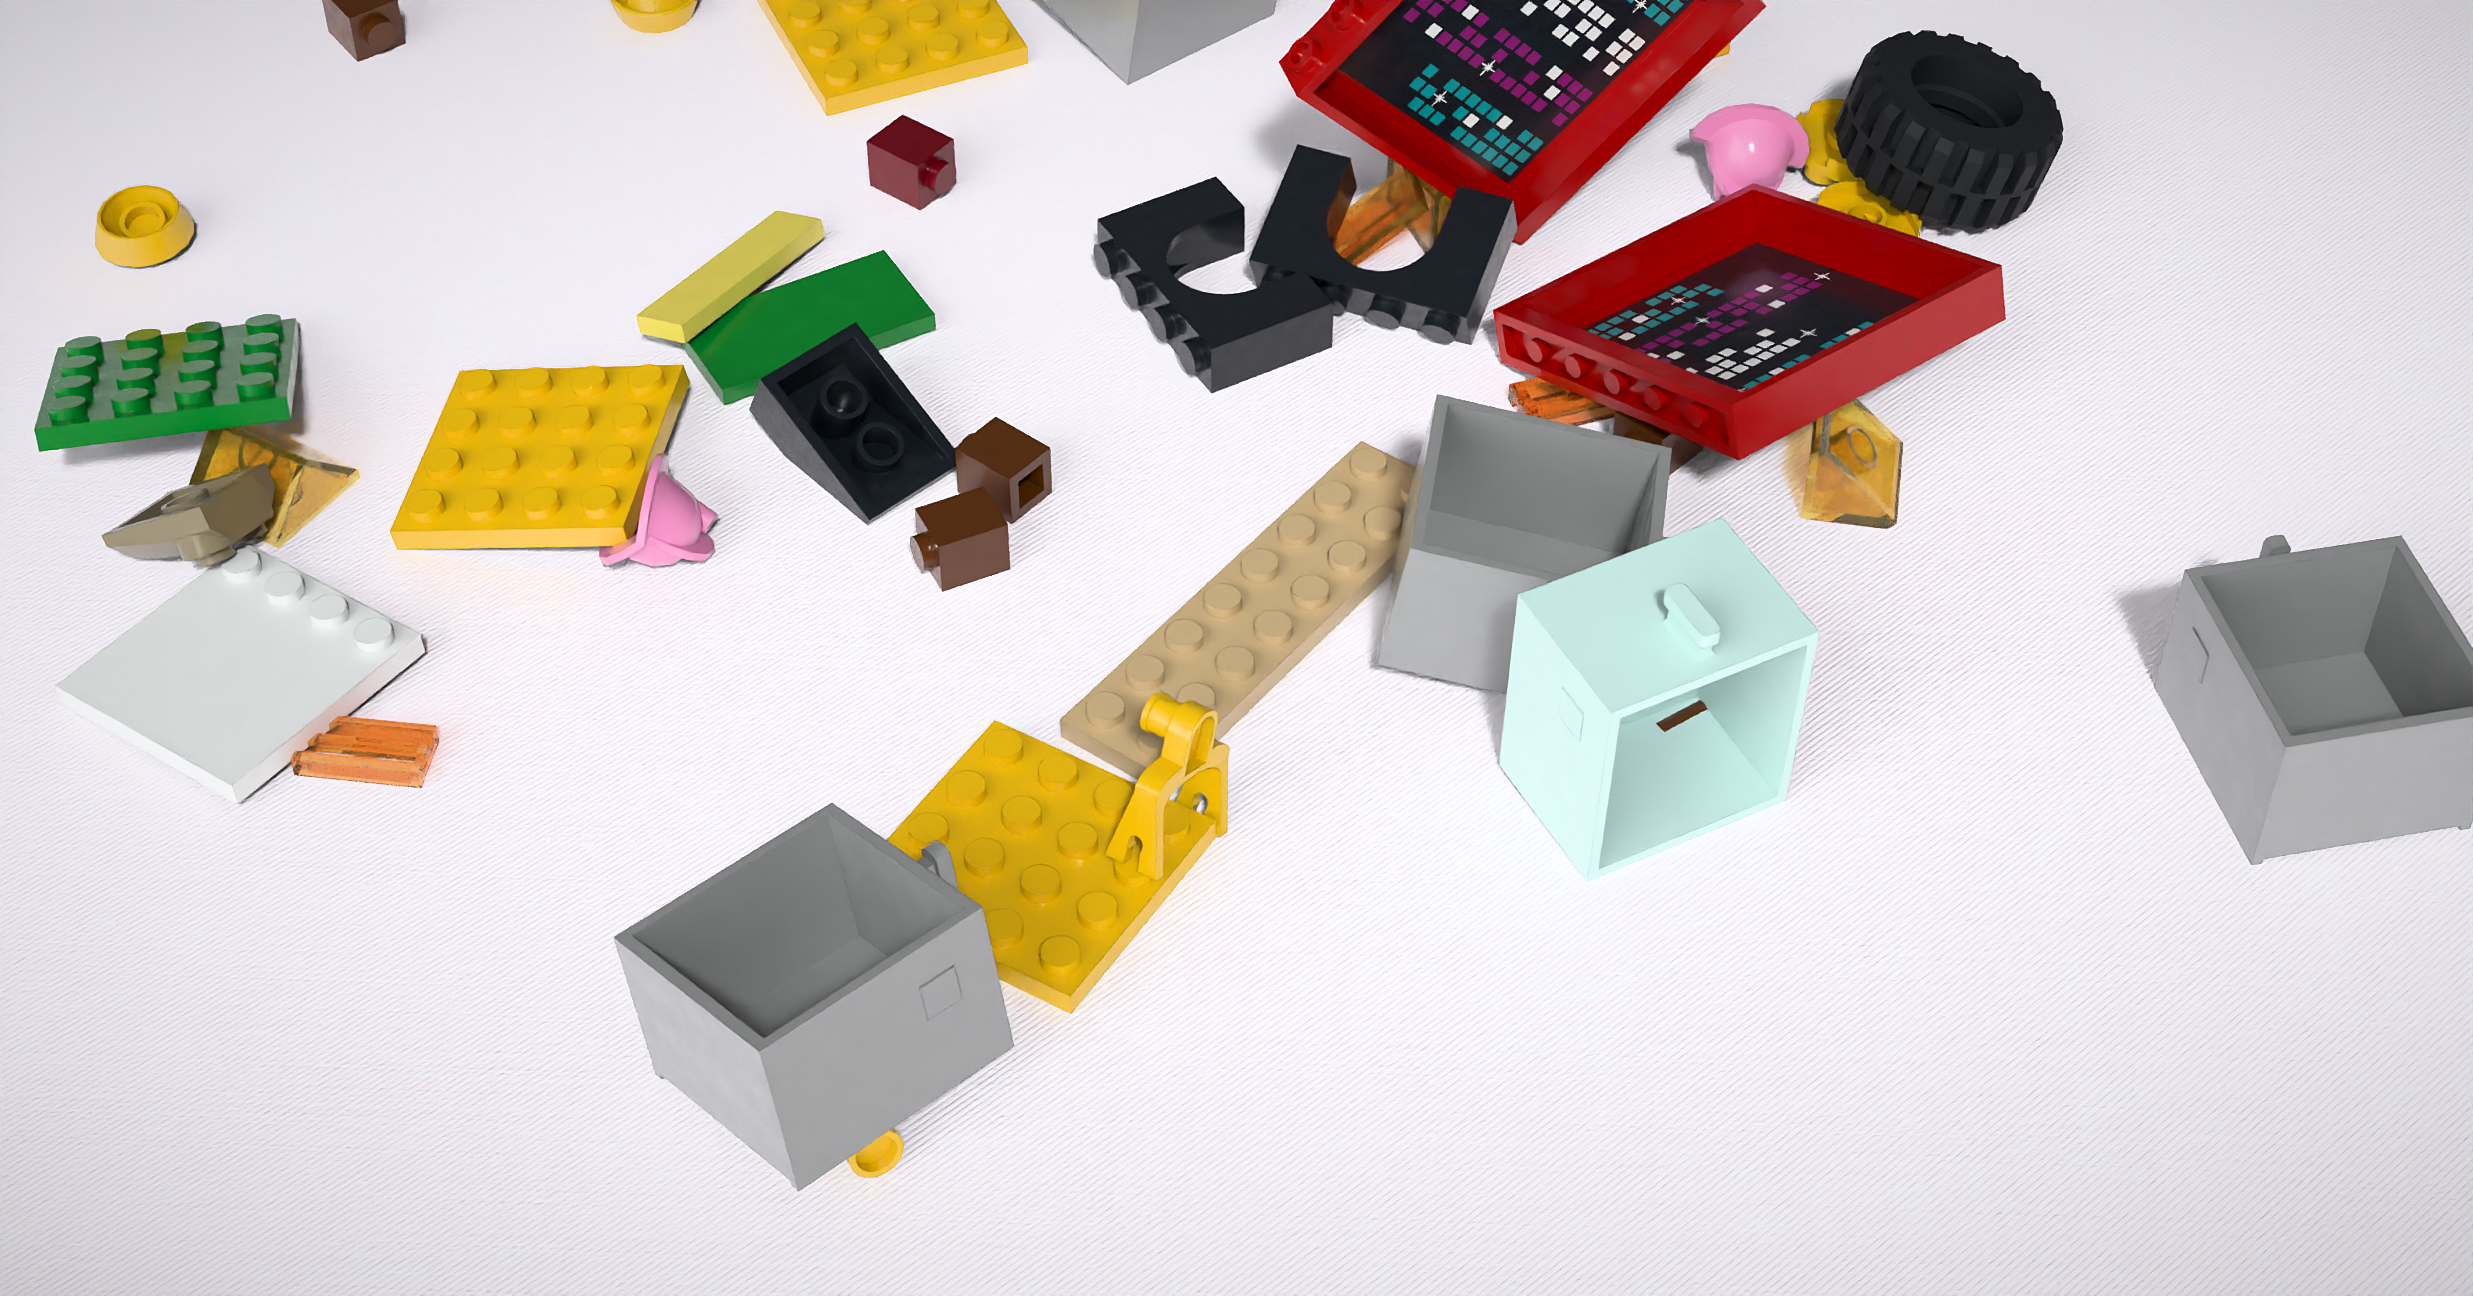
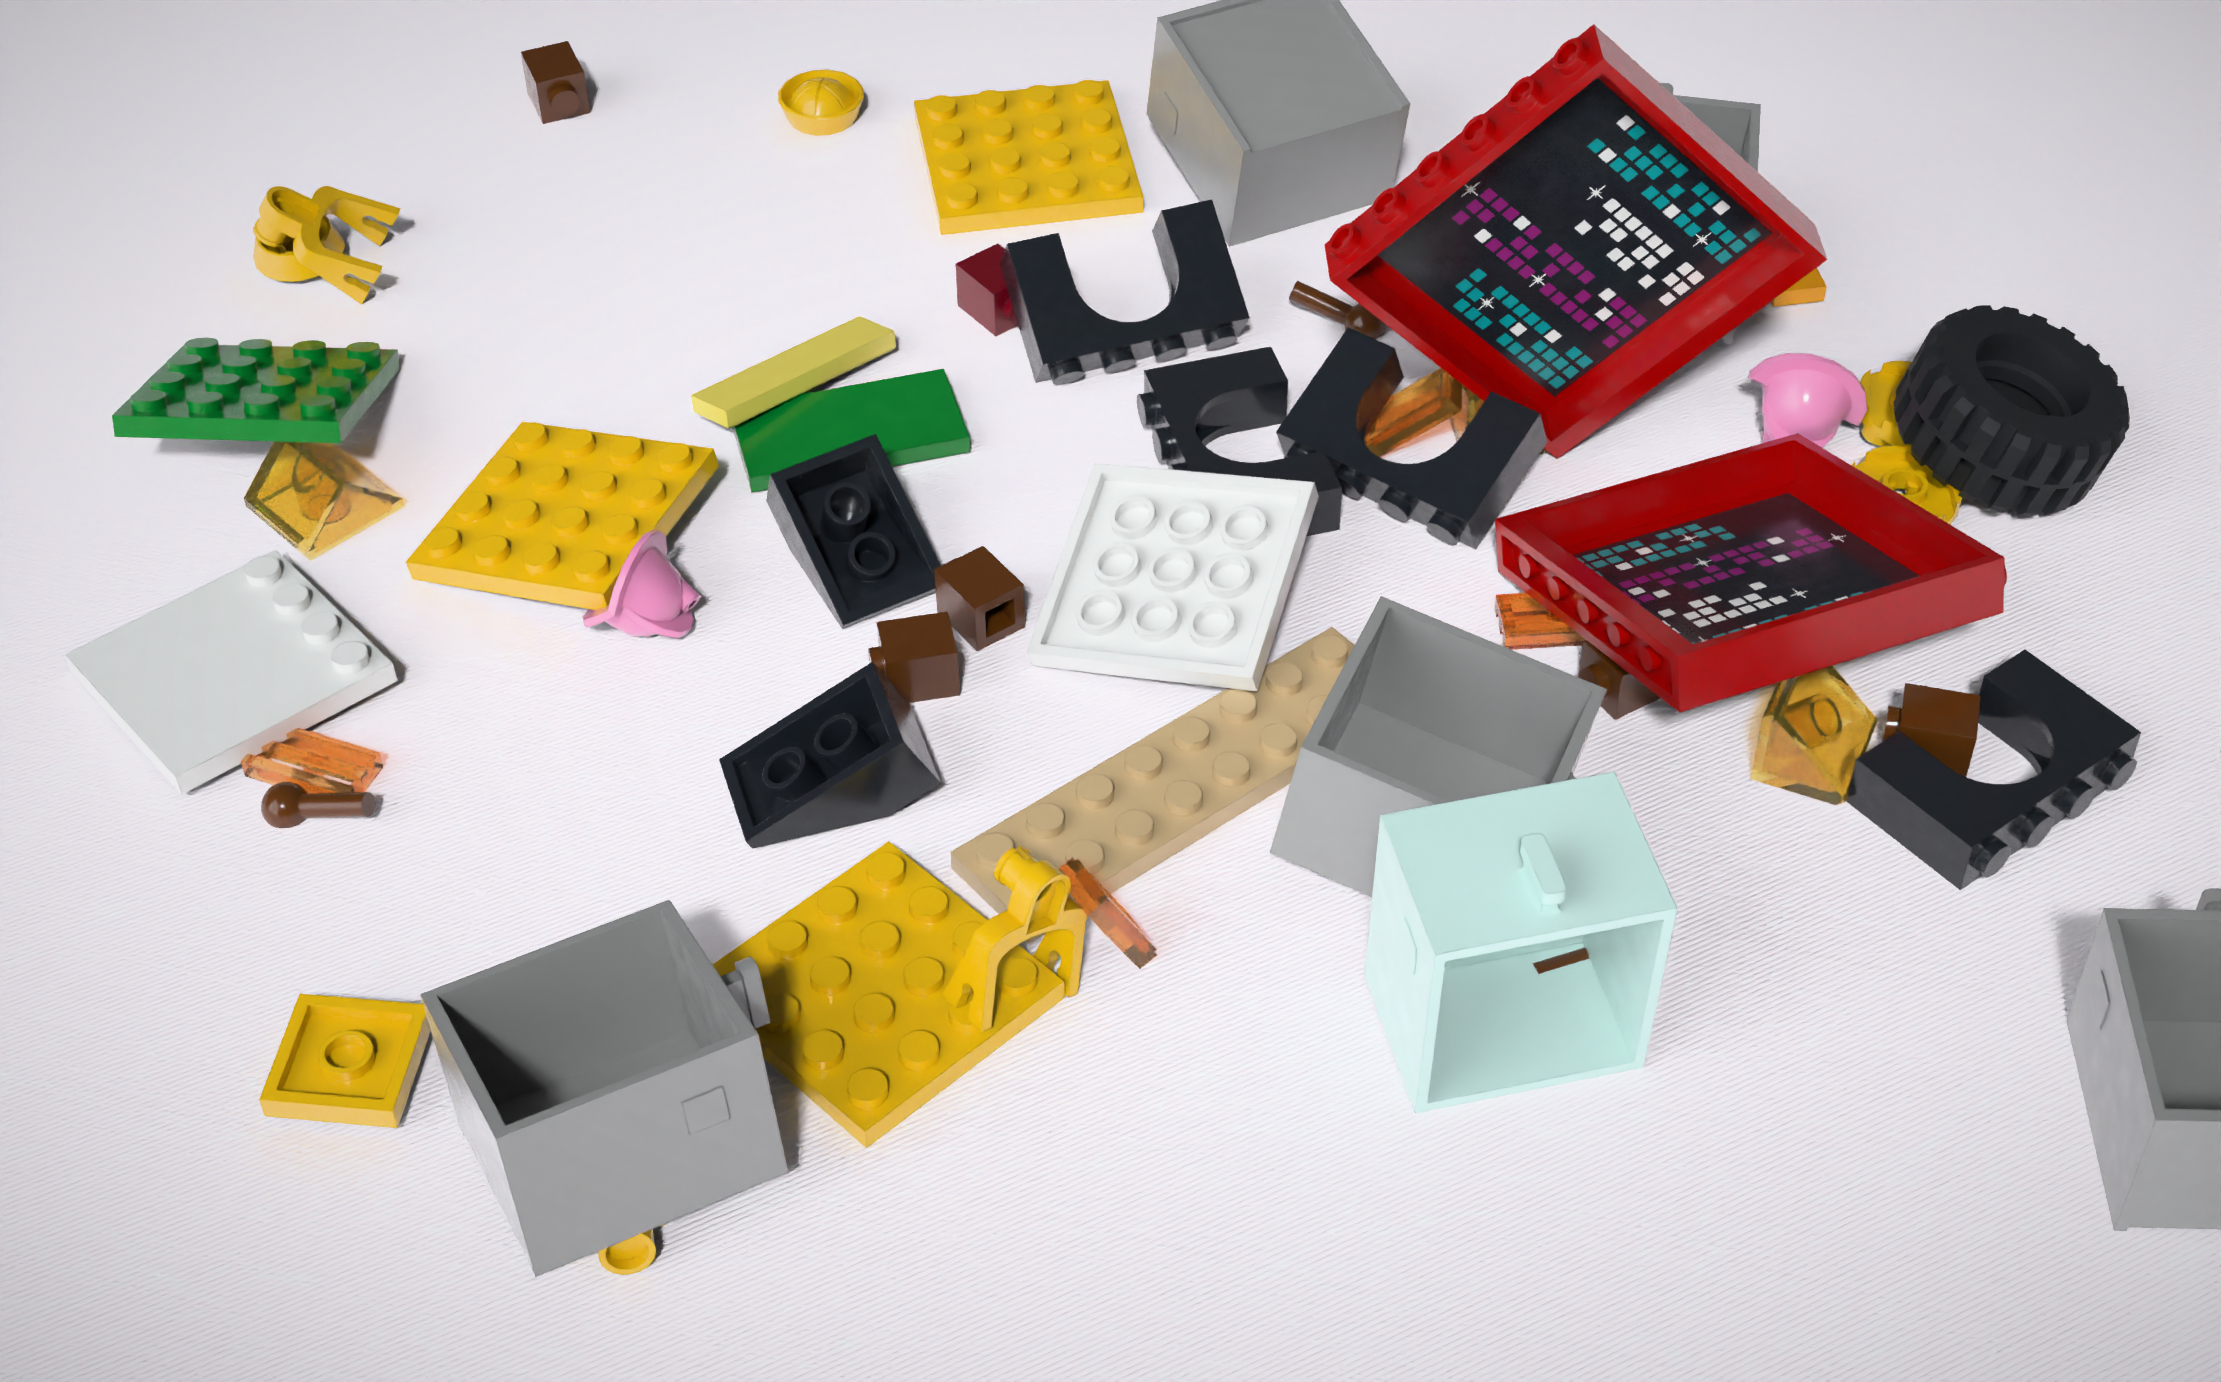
camera: 15 degrees right, 0 degrees up
dark tan slope [101,463,276,568] -> none
none -> yellow piece [253,186,401,305]
none -> yellow plate [259,993,431,1128]
none -> reddish brown bar [261,782,375,828]
none -> black slope [719,662,941,849]
none -> black arch [1000,199,1250,385]
none -> white plate [1026,463,1319,691]
none -> clear orange tile [1058,857,1157,969]
none -> reddish brown bar [1289,280,1387,339]
none -> black arch [1846,649,2141,890]
none -> reddish brown brick [1882,683,1981,777]

